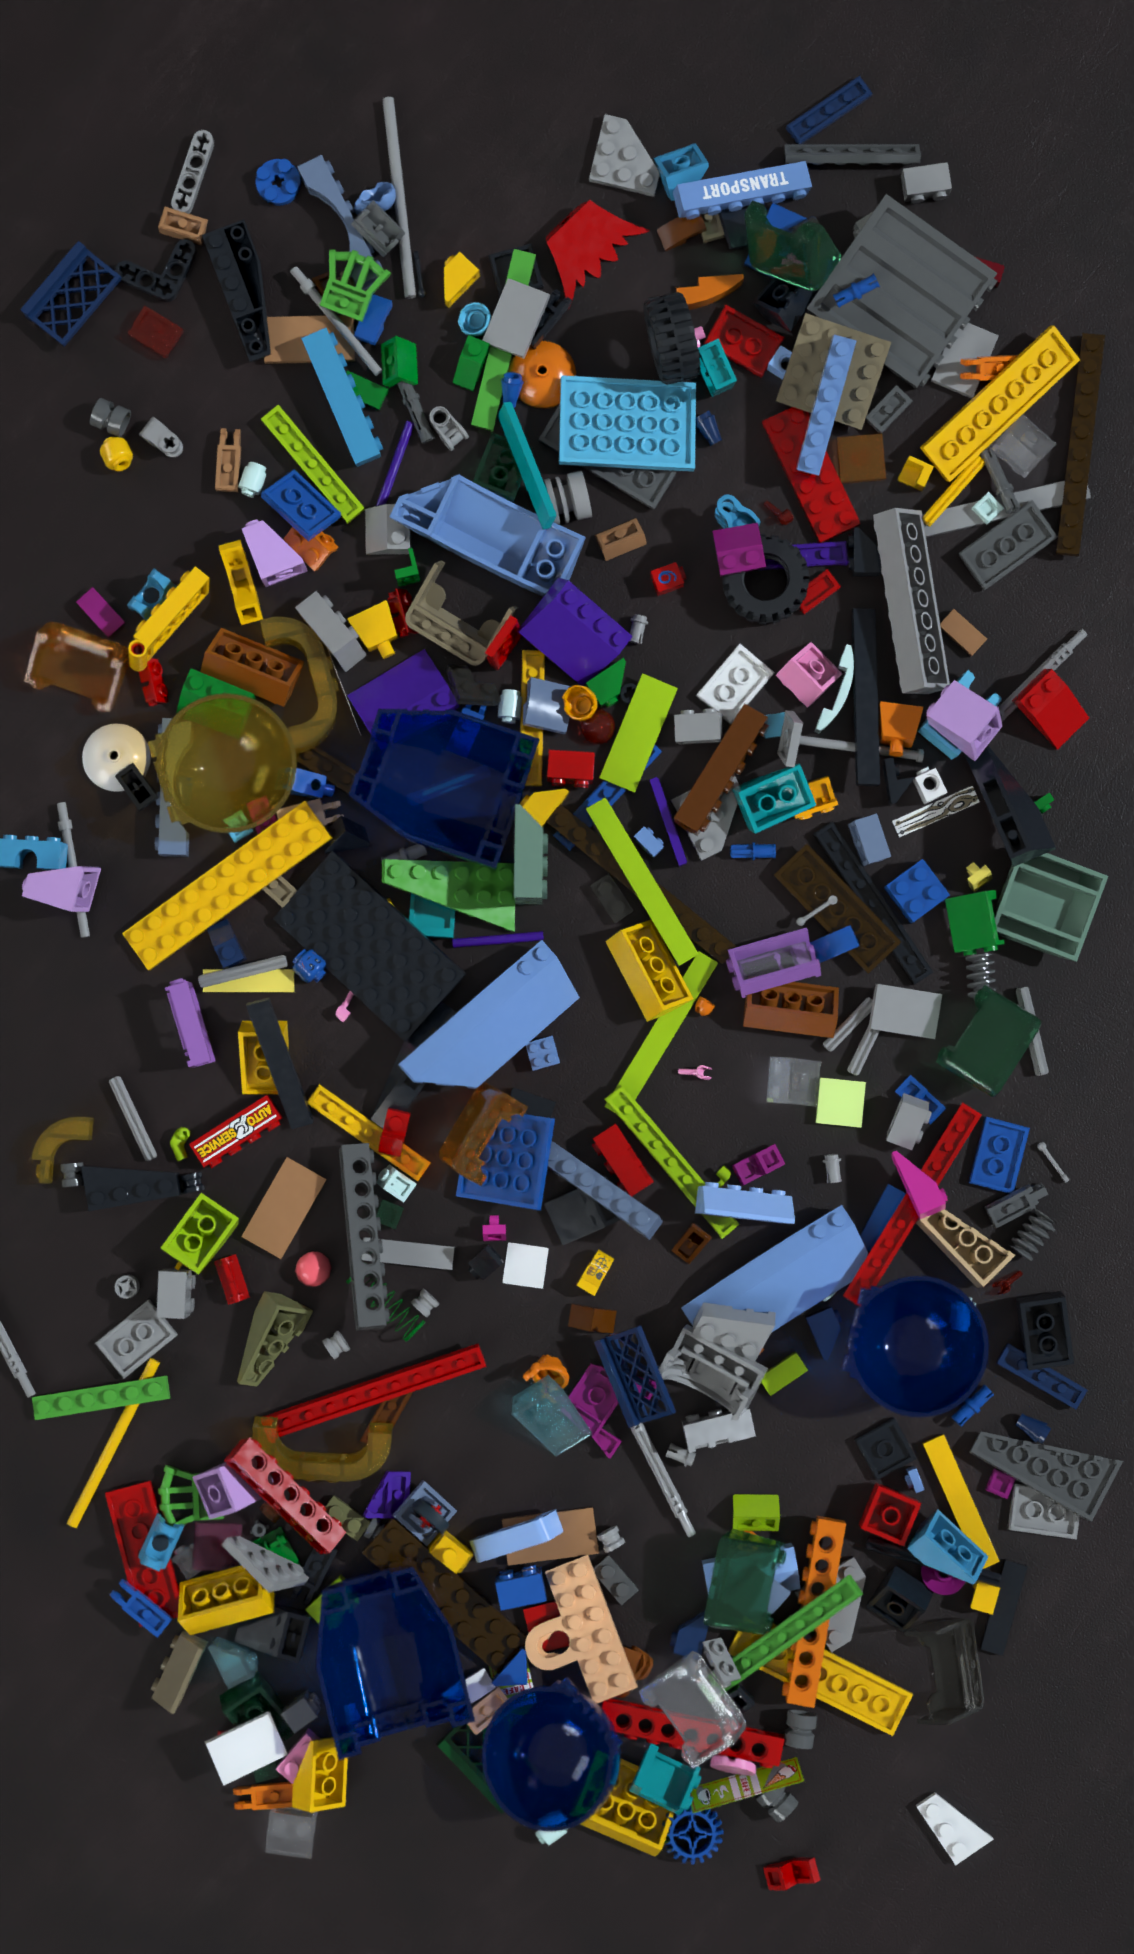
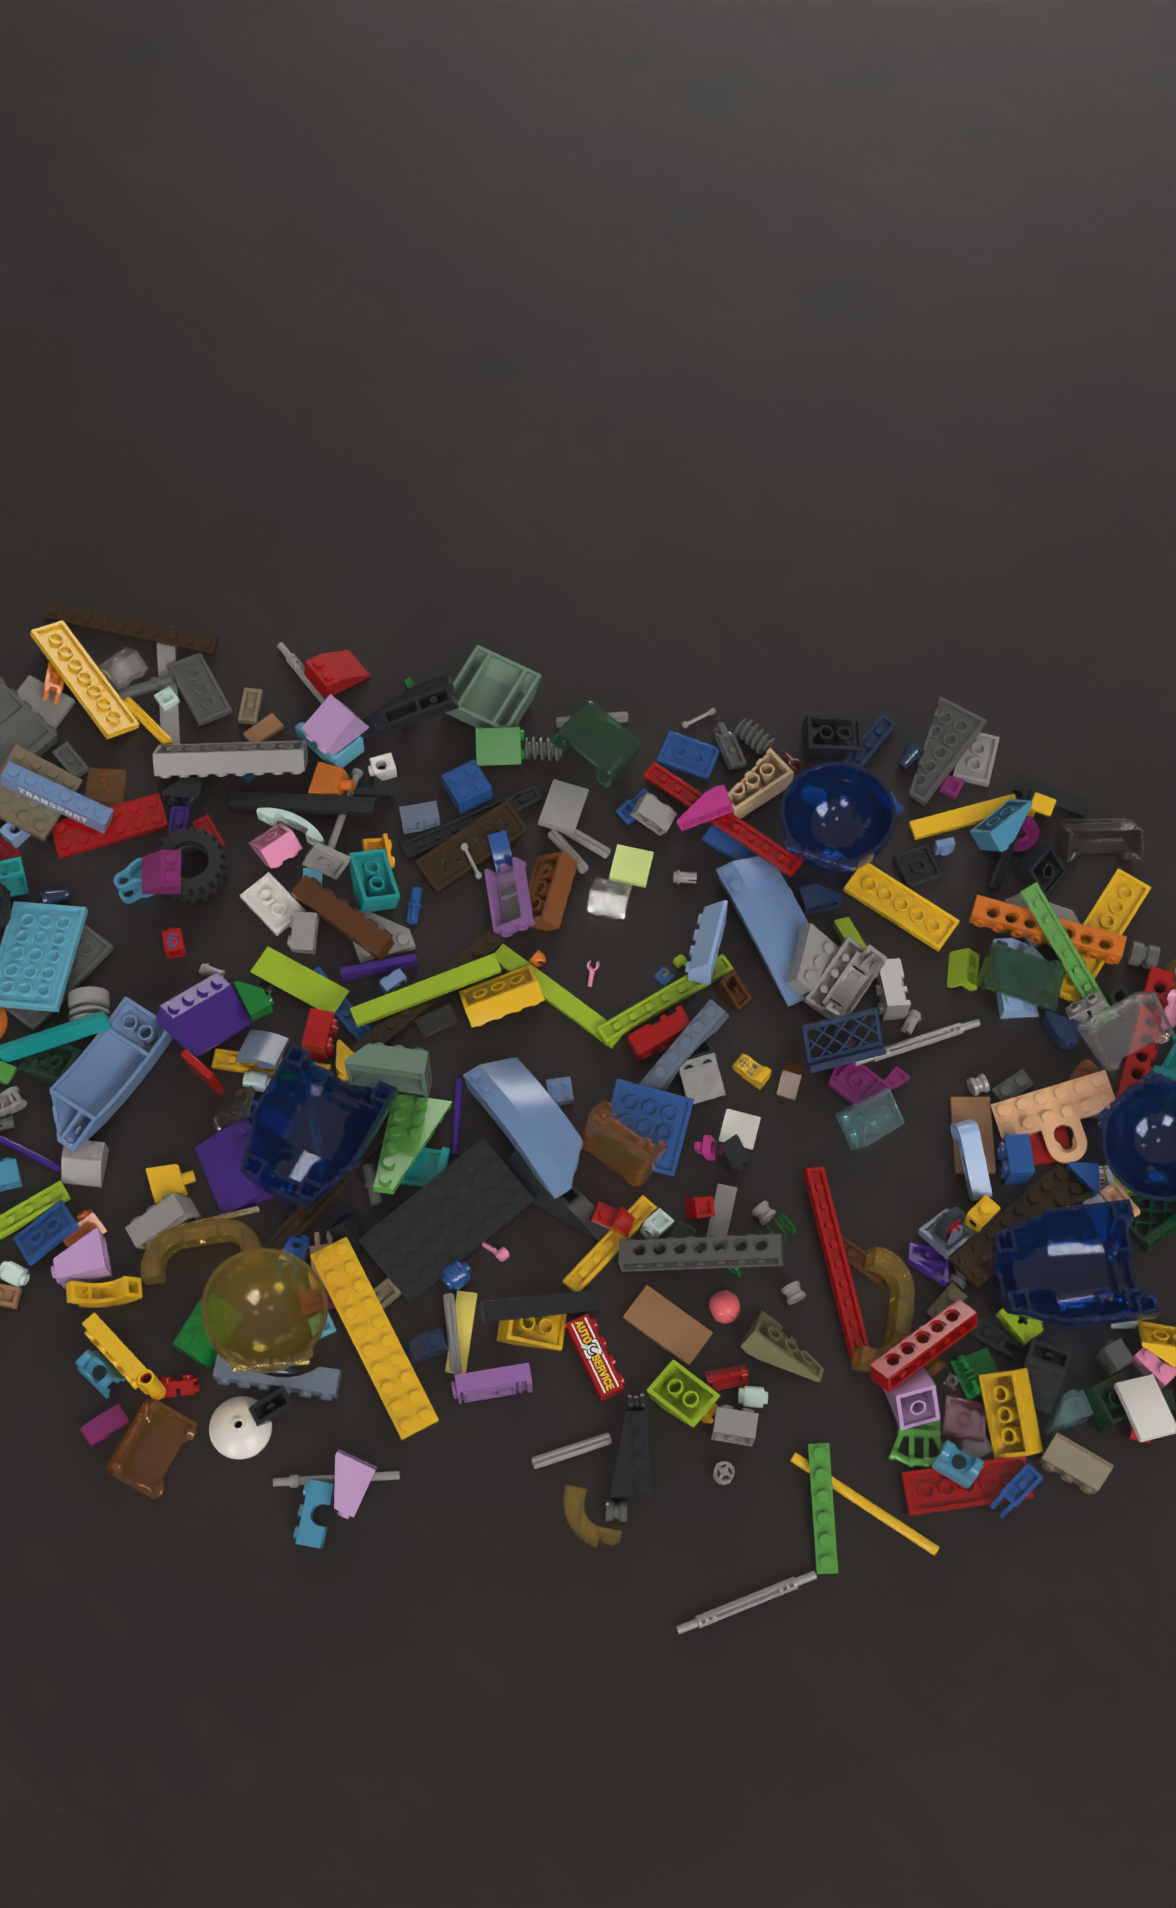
camera: 80 degrees left, 20 degrees down
light grey tile [95,1299,178,1379] -> none
lime arm [170,1127,190,1162] -> none
dark orange slope [200,628,304,707] -> none
light grey plate [222,1536,309,1592] -> none
red hinge [387,589,418,637] -> none
green panel [394,548,421,587] -> none
dark tan windscreen [405,561,519,665] -> none
orange hat [523,1354,569,1390] -> none
light orange hair [562,685,597,721] -> none
clear red hair [581,709,615,744] -> none
medium nougat slope [595,518,647,561] -> none
magenta slope [732,1144,785,1186] -> none
clear red hand [764,500,793,525] -> none
red brick [858,1483,921,1546] -> none
sticker [892,786,980,837] -> none
yellow panel [898,456,934,491] -> none
light yellow tile [966,862,992,892] -> none
none -> dark tan plate [238,688,263,725]
none -> blue sticker [654,967,674,986]
none -> red panel [684,1196,715,1219]
none -> light aqua brick [738,1386,768,1408]
none -> yellow plate [843,860,960,952]

